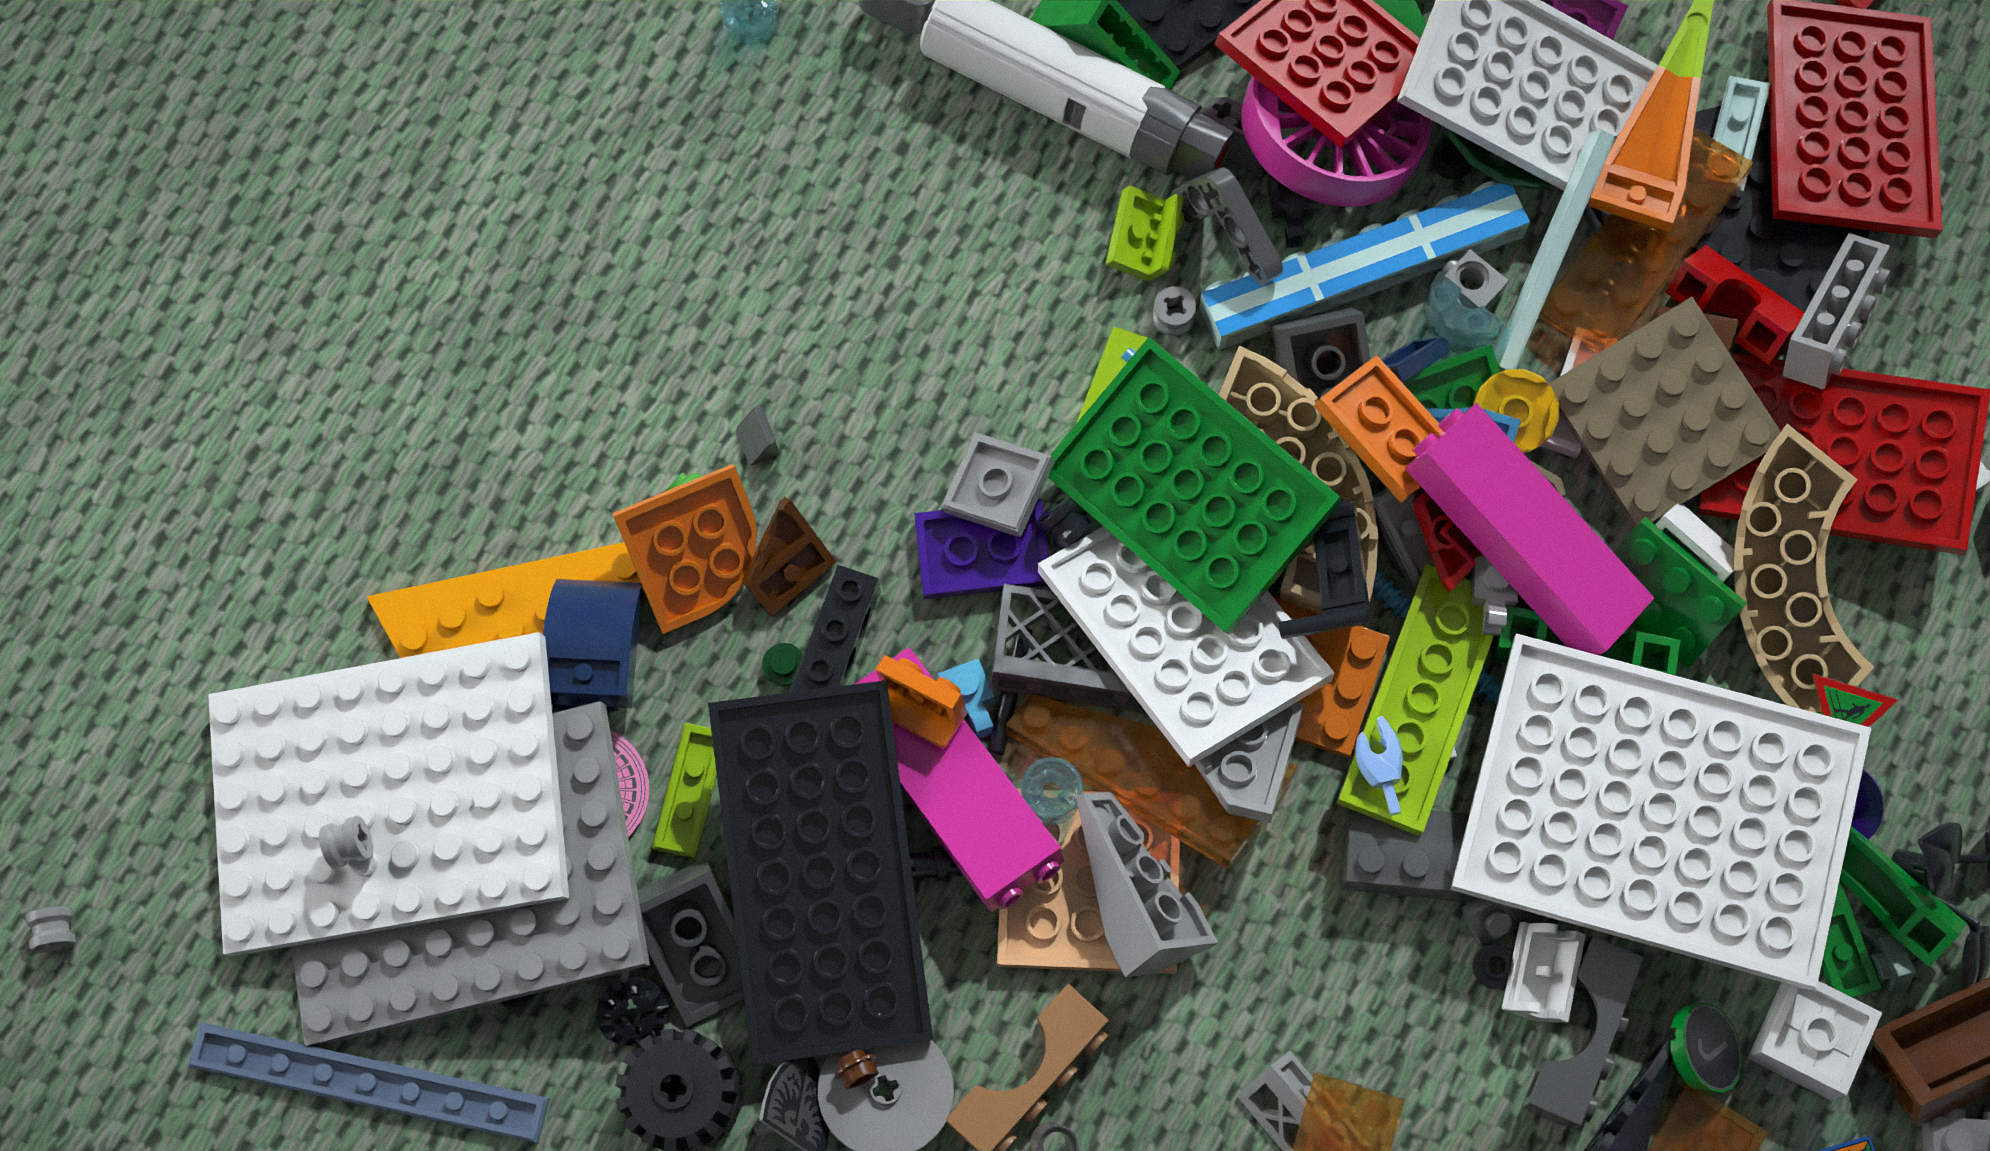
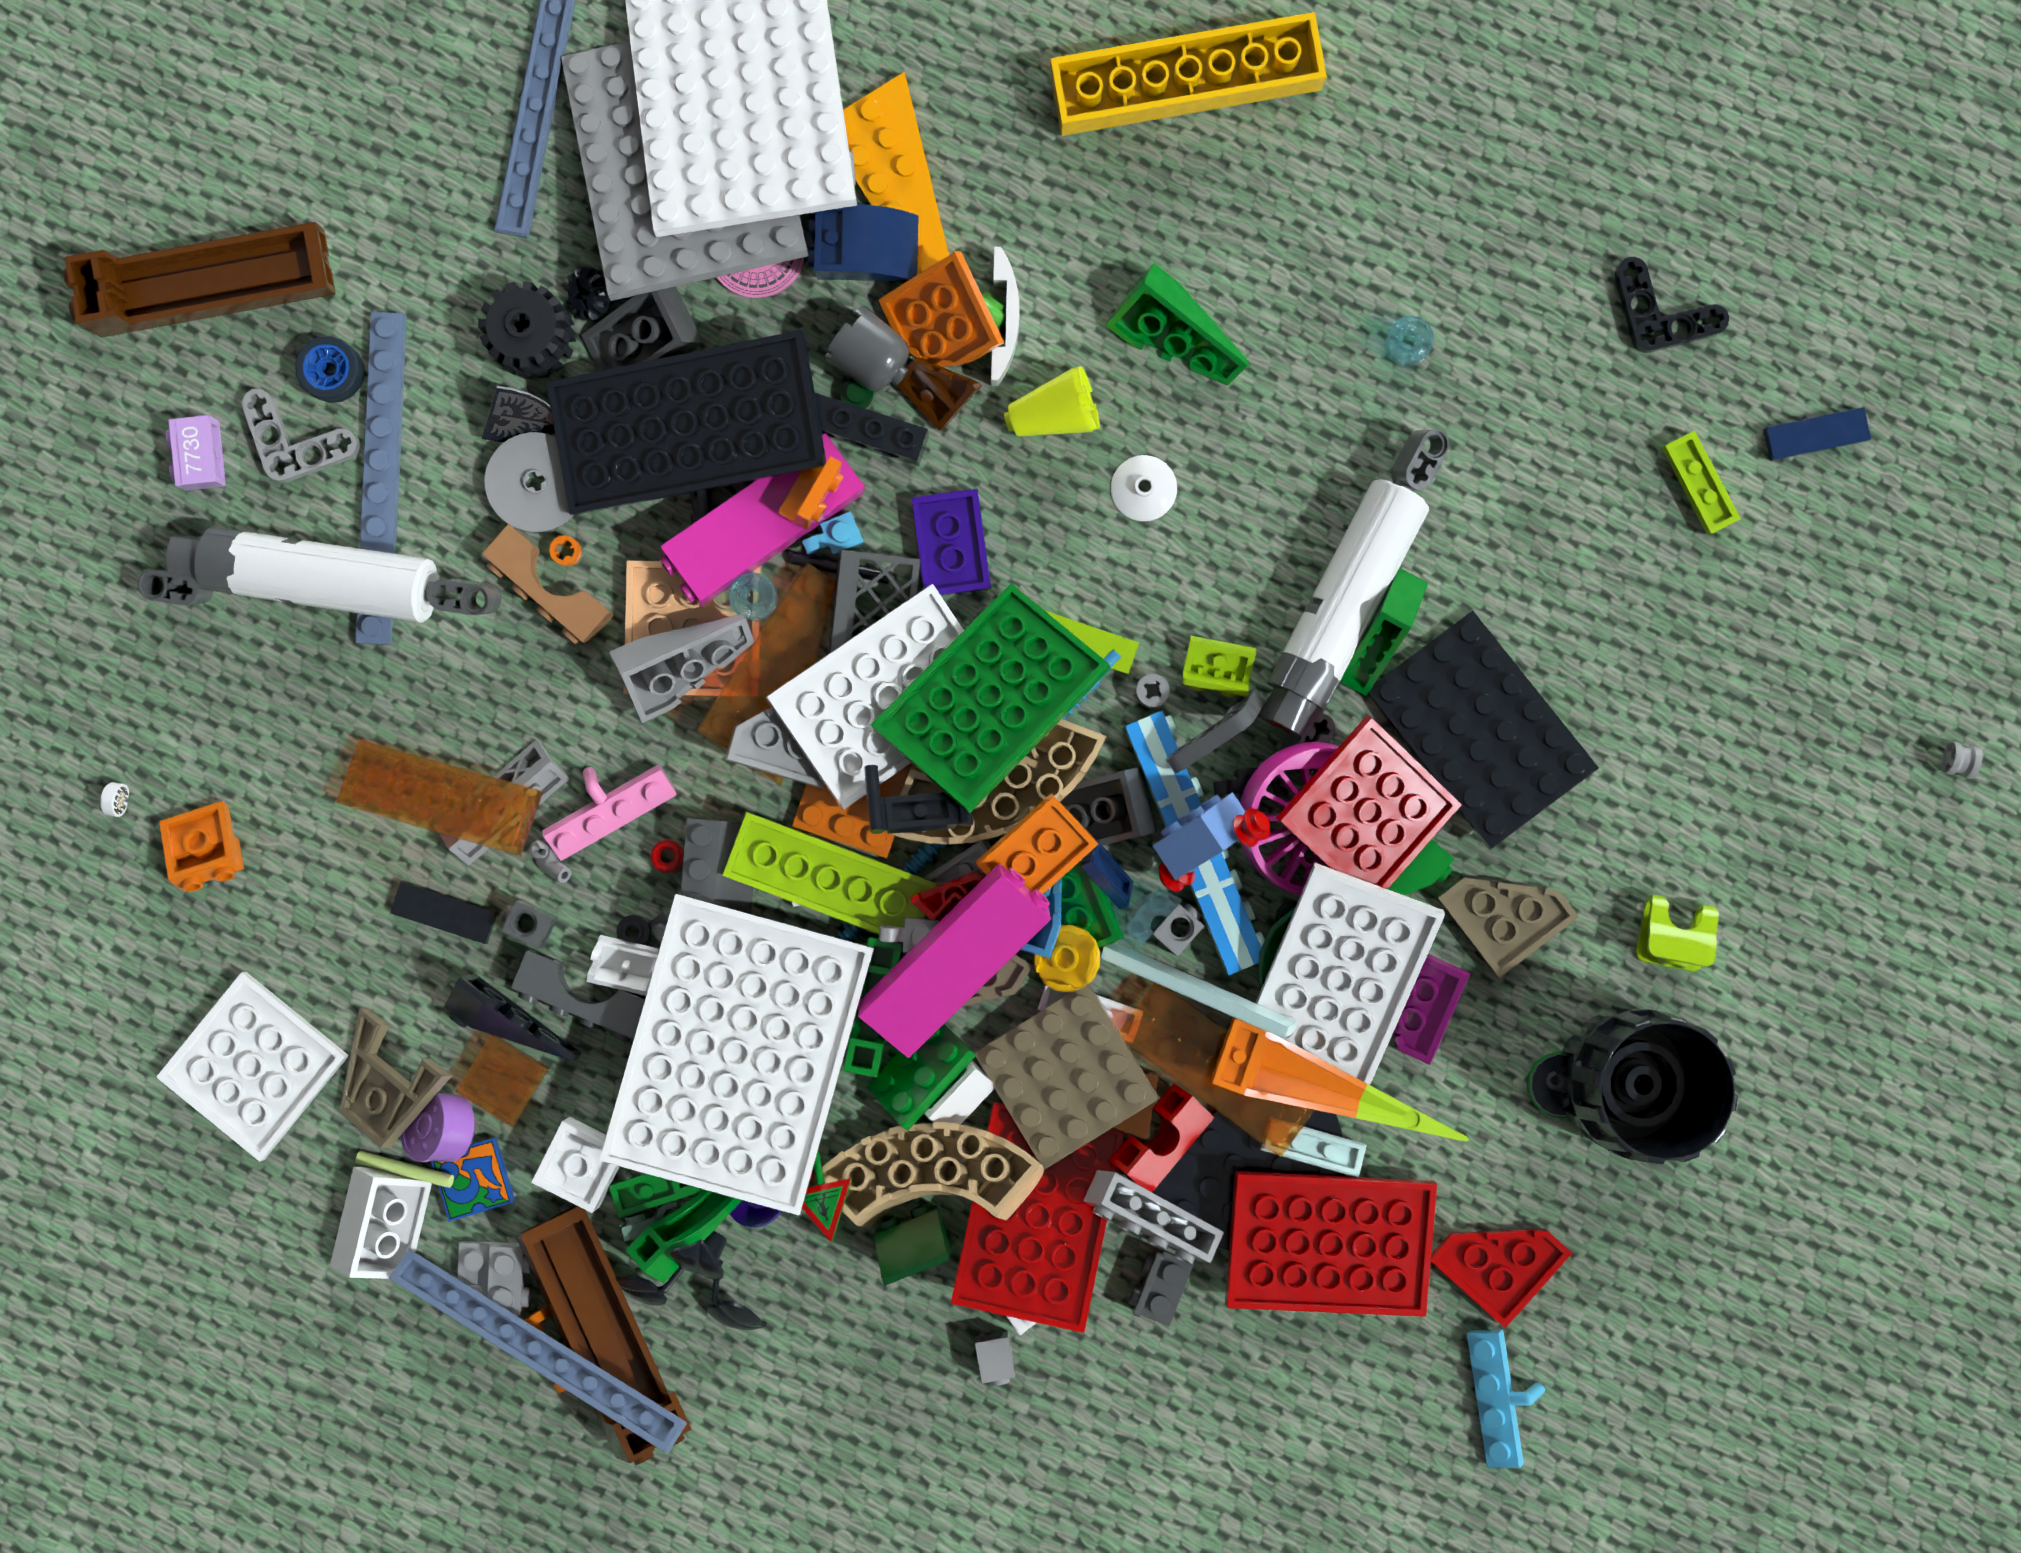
camera: 90 degrees right, 15 degrees up
light grey wheel [319,815,373,869] -> none
lime tile [652,723,717,860] -> none
dark grey slope [736,406,779,465] -> none
reddish brown plate [835,1050,879,1090] -> none
light grey plate [941,432,1054,537] -> none
black wheel [1036,495,1091,550] -> none
light blue hand [1355,716,1403,815] -> none
tile [1670,1002,1743,1096] -> none
none -> dark grey brick [501,900,558,949]
none -> light grey arm [530,840,572,883]
none -> bright pink plate [542,764,677,861]
none -> orange bush [549,535,582,567]
none -> red plate [650,840,684,873]
none -> dark grey cylinder [824,305,909,391]
none -> dark green slope [873,1203,952,1286]
none -> white slope [991,247,1019,386]
none -> neon yellow cone [1004,366,1100,437]
none -> yellow brick [1050,12,1327,136]
none -> green wedge [1106,263,1249,386]
none -> white dish [1111,455,1177,521]
none -> dark grey bracket [1128,1247,1194,1326]
none -> medium blue brick [1153,792,1270,892]

